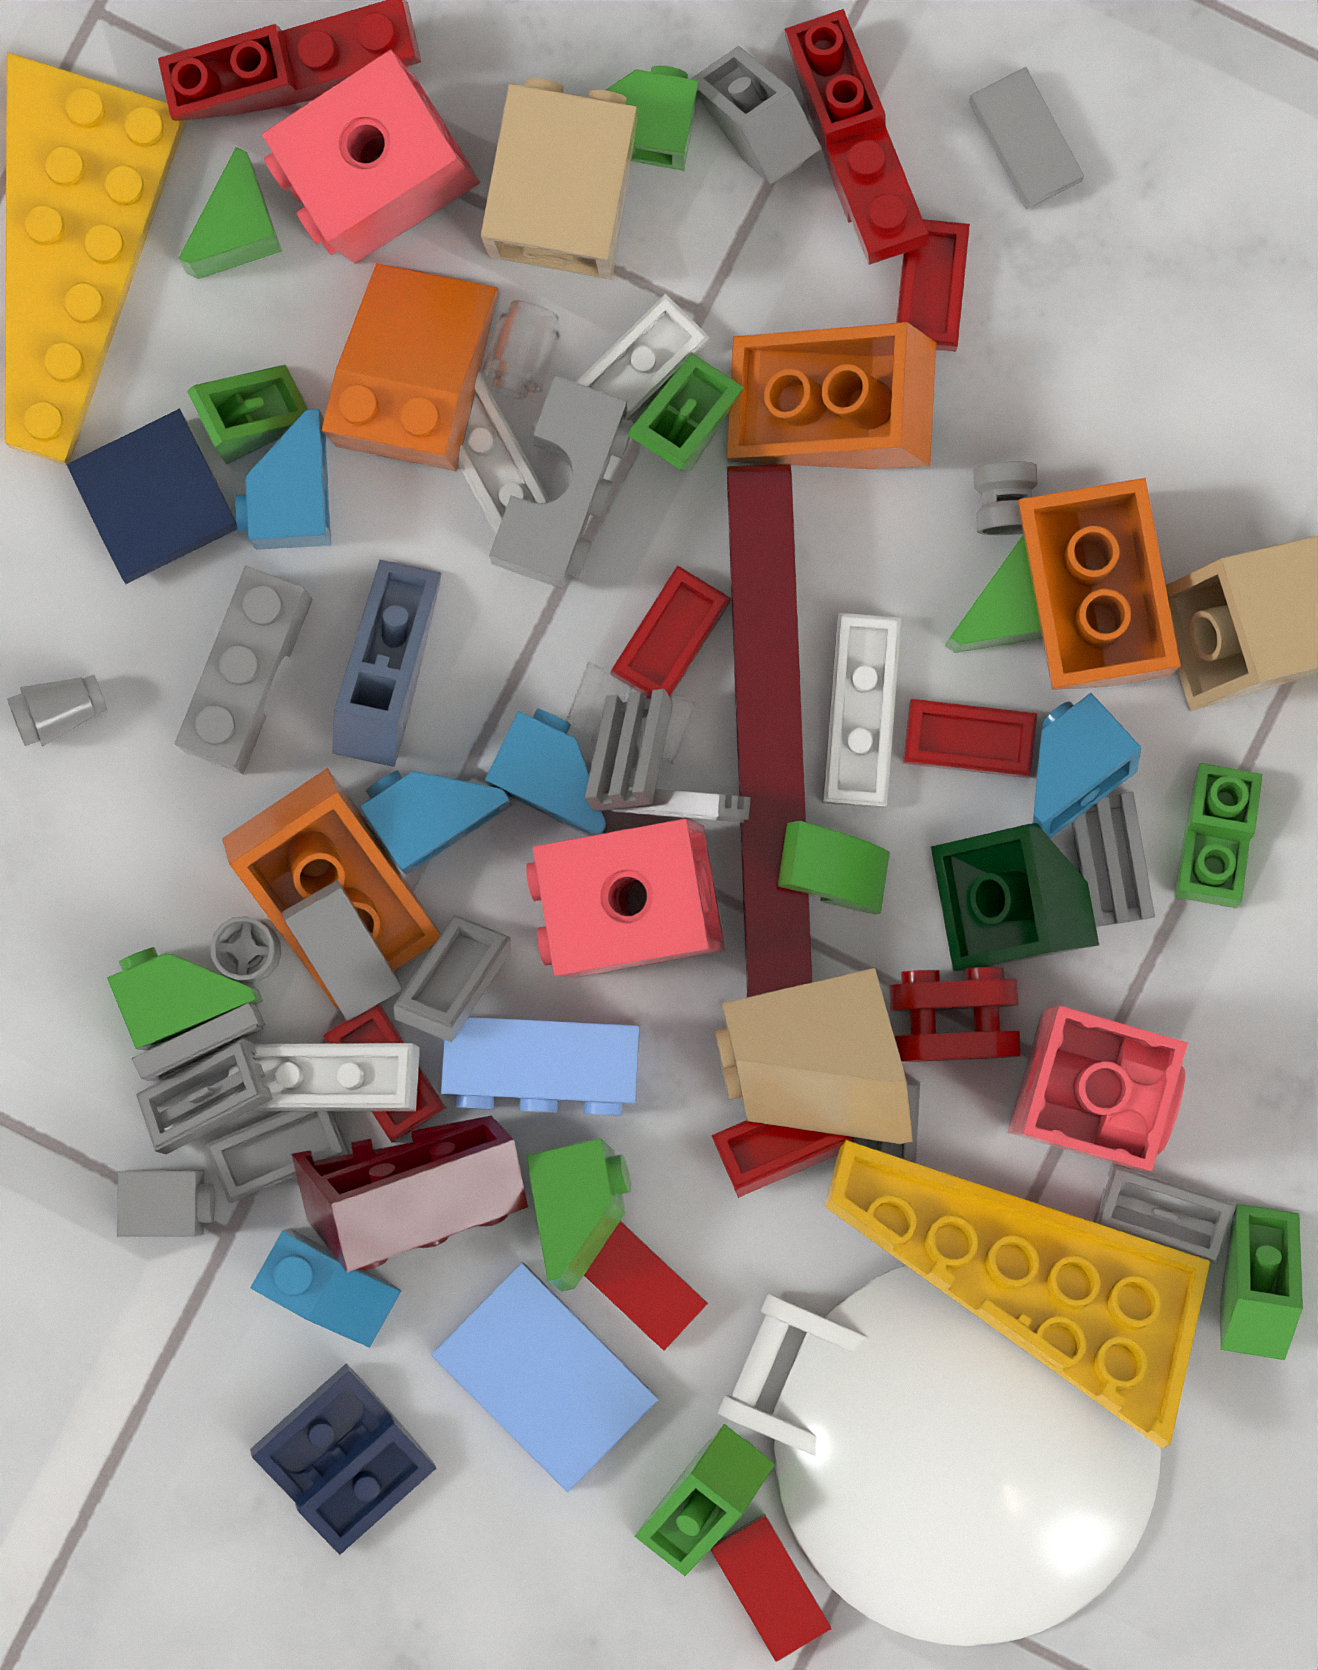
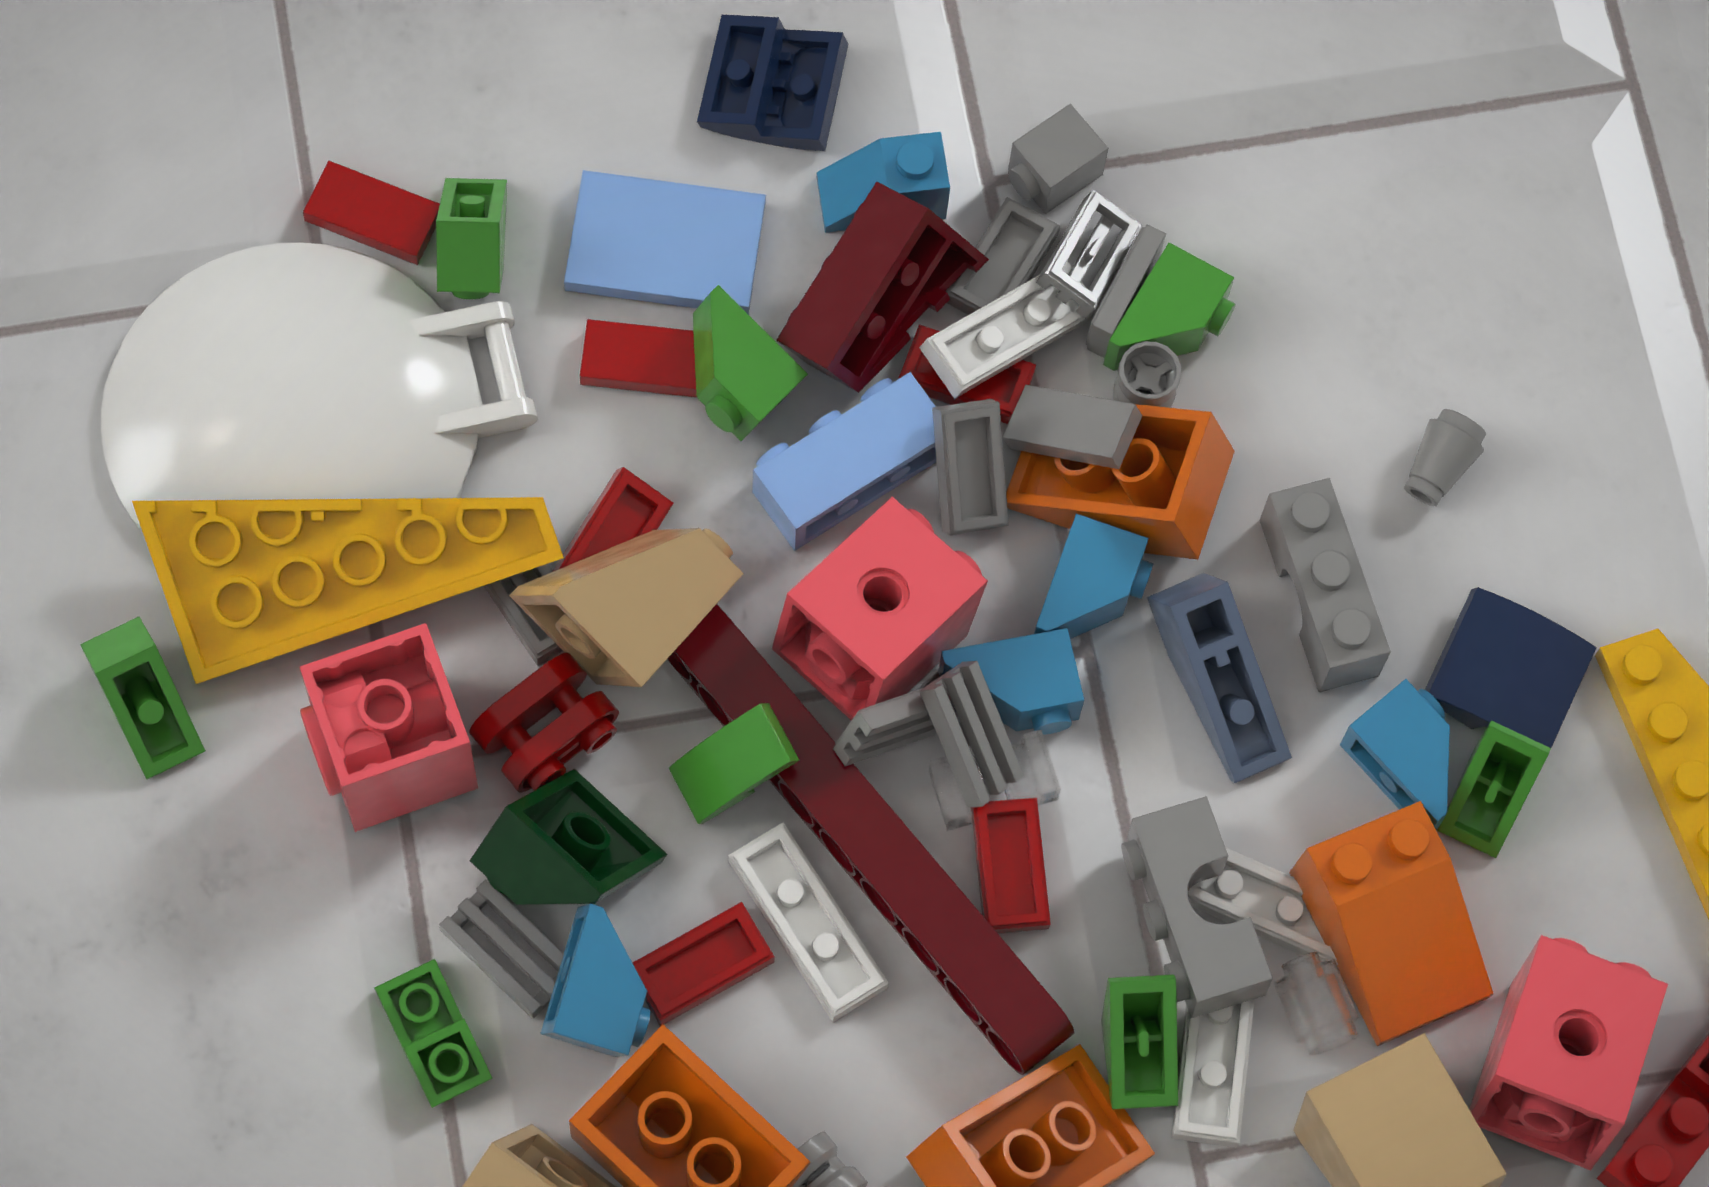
camera: 135 degrees right, 15 degrees down
bright green slope [178,147,282,279] -> none
bright green slope [945,535,1042,653] -> none
light grey tile [1093,1164,1237,1265] -> none

